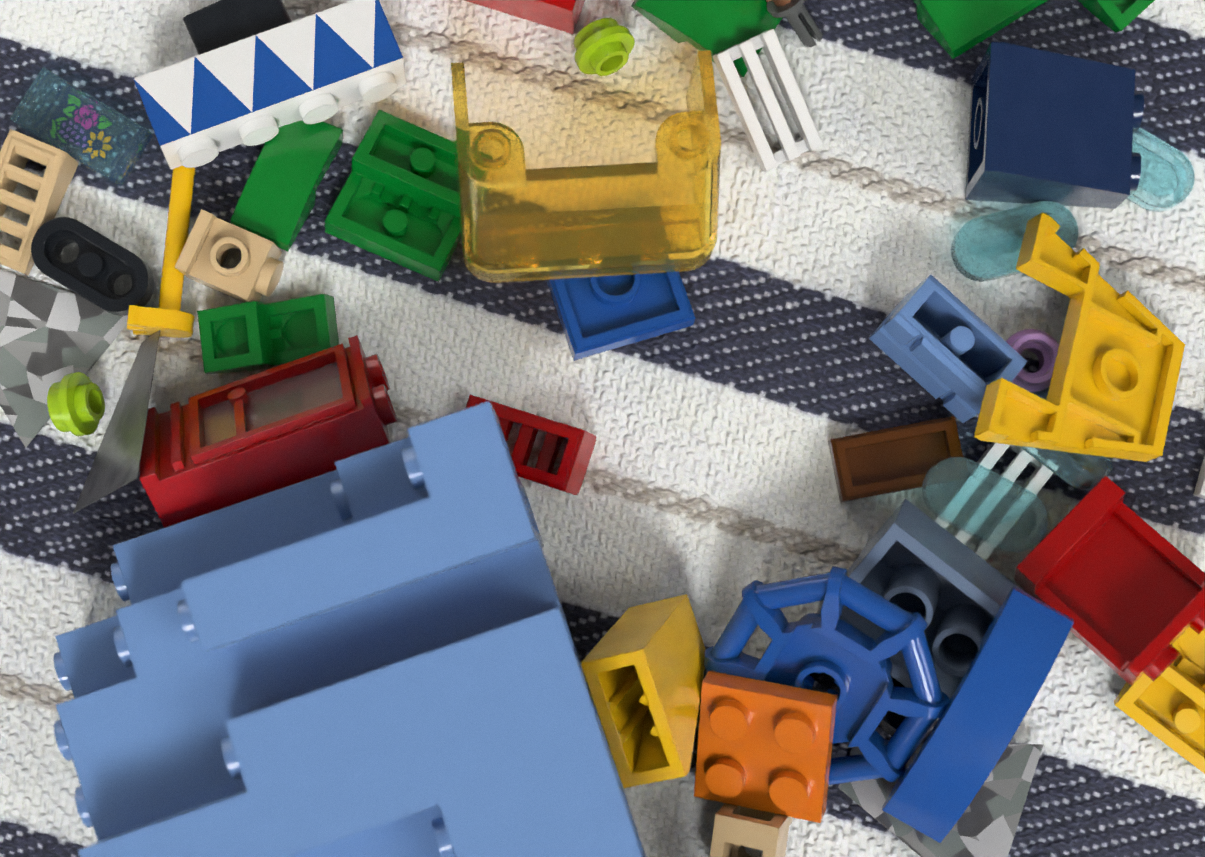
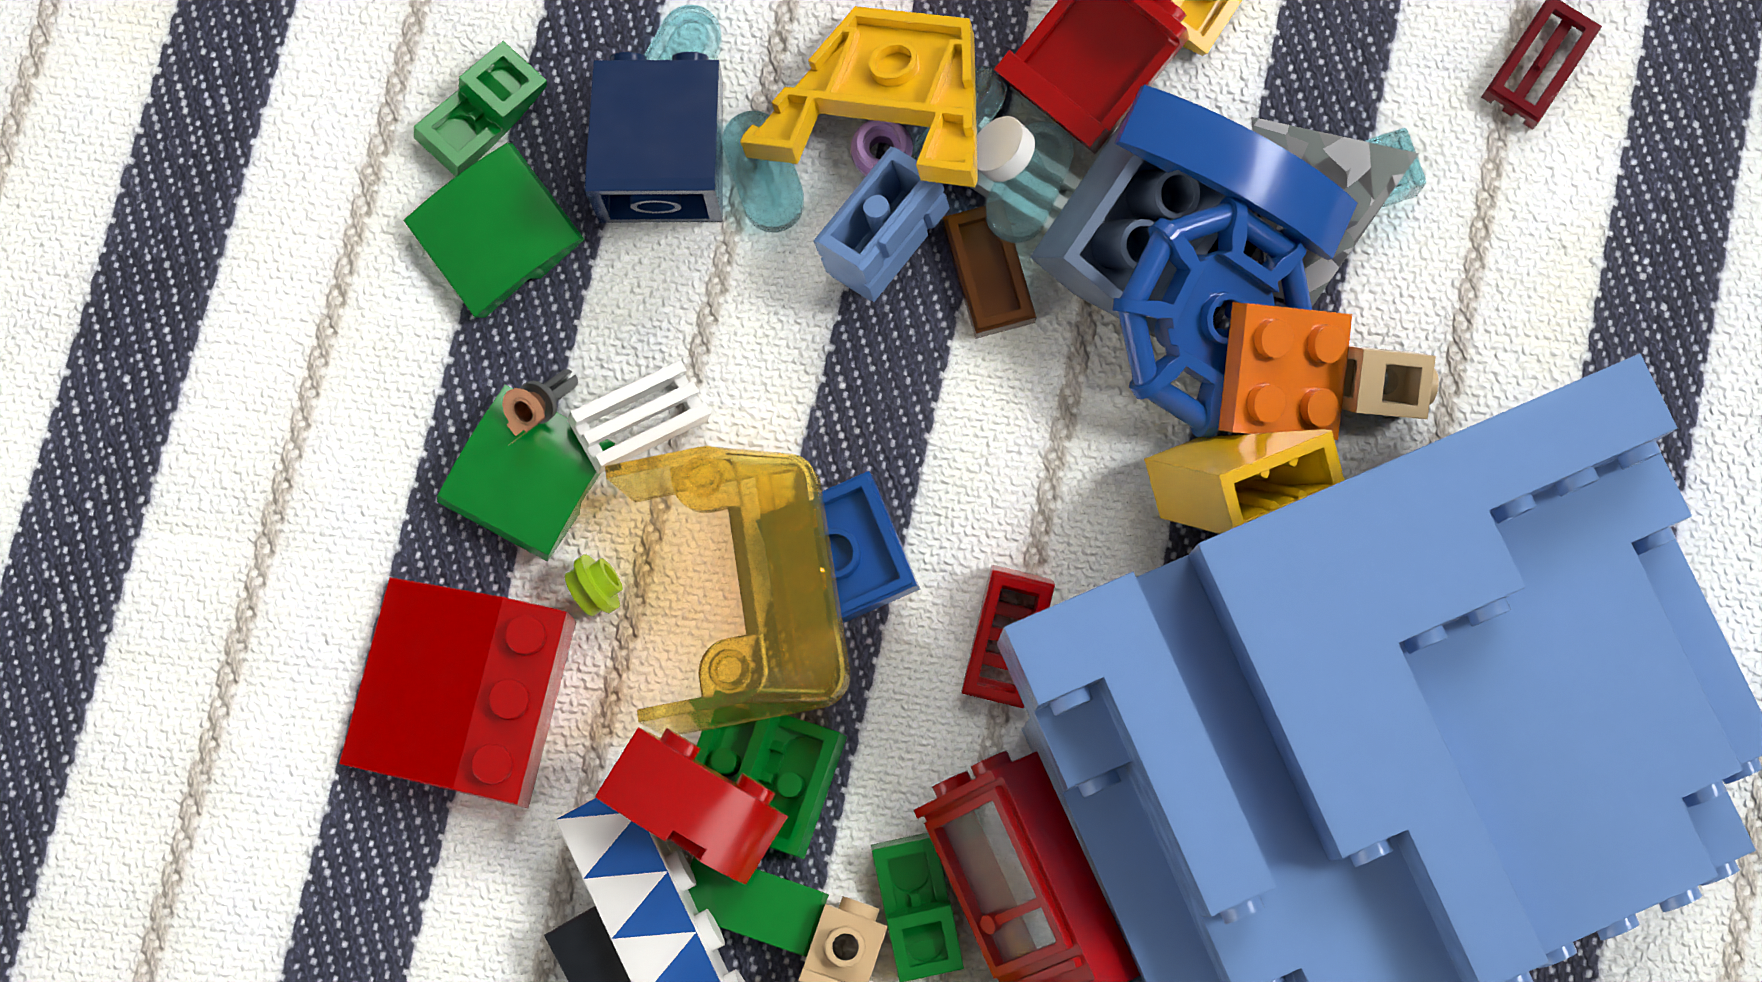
camera: 95 degrees left, 5 degrees down
none -> red brick [595,727,788,884]
none -> white tile [977,116,1035,182]

